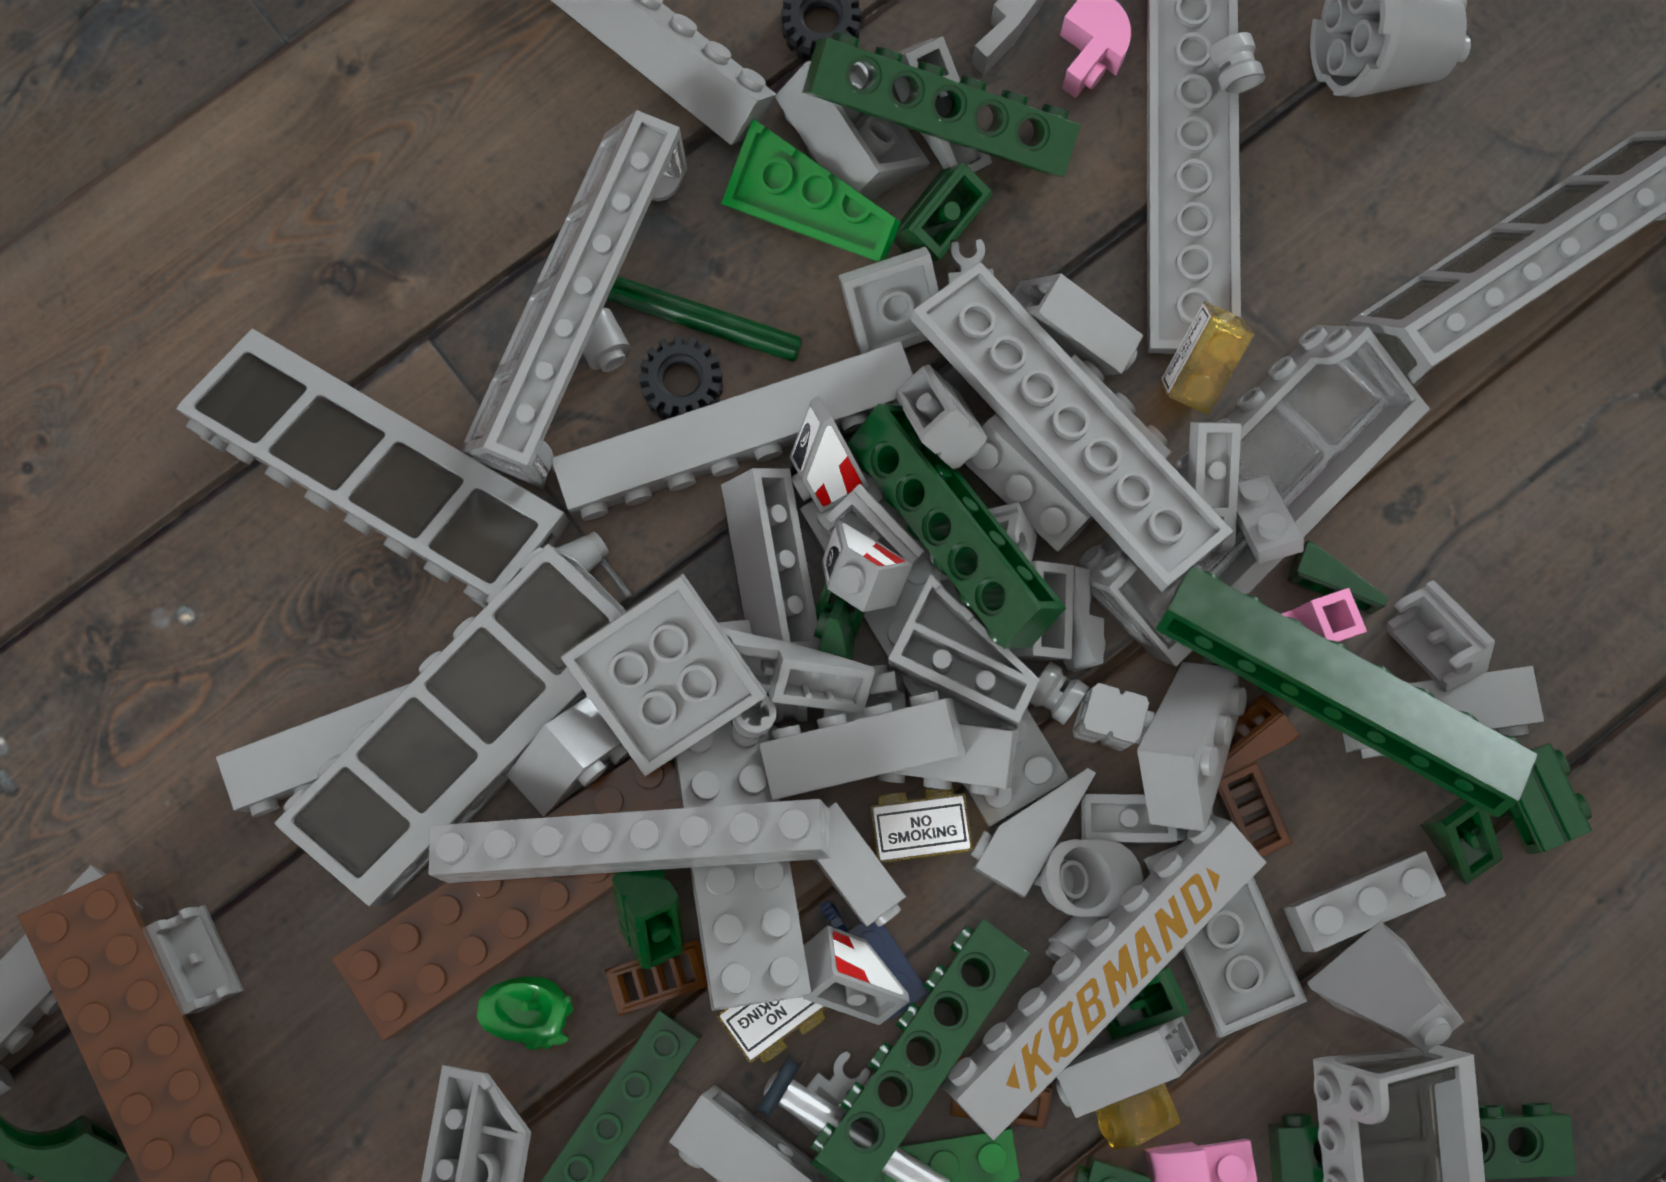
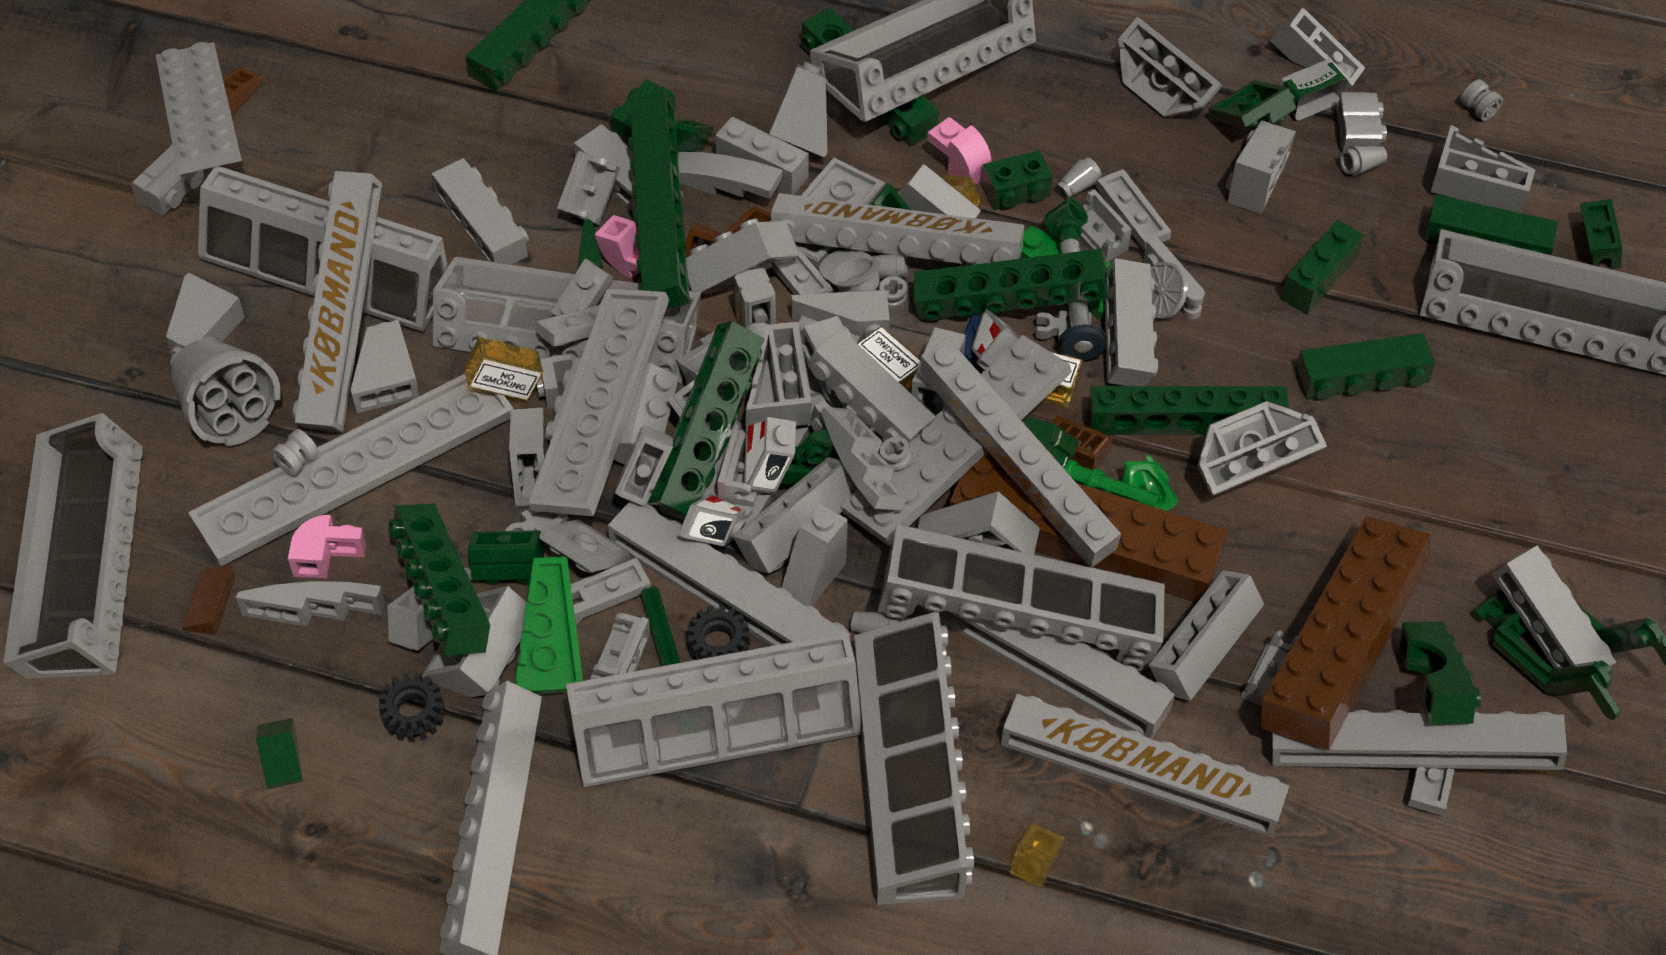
camera: 125 degrees left, 25 degrees down
light grey plate [560,573,767,776] -> none
none -> light grey slope [166,272,245,356]
none -> light grey brick [293,171,382,433]
none -> light grey slope [351,320,419,413]
none -> light grey brick [431,158,529,265]
none -> light grey bracket [536,354,573,409]
none -> light grey plate [571,558,651,624]
none -> light grey hinge [590,613,650,680]
none -> light grey slope [678,152,783,199]
none -> light grey slope [781,503,848,606]
none -> light grey bush [879,276,907,308]
none -> light grey brick [1001,694,1290,838]
none -> clear yellow bracket [1010,823,1065,887]
none -> green pin [1064,459,1162,509]
none -> light grey brick [1149,570,1264,701]

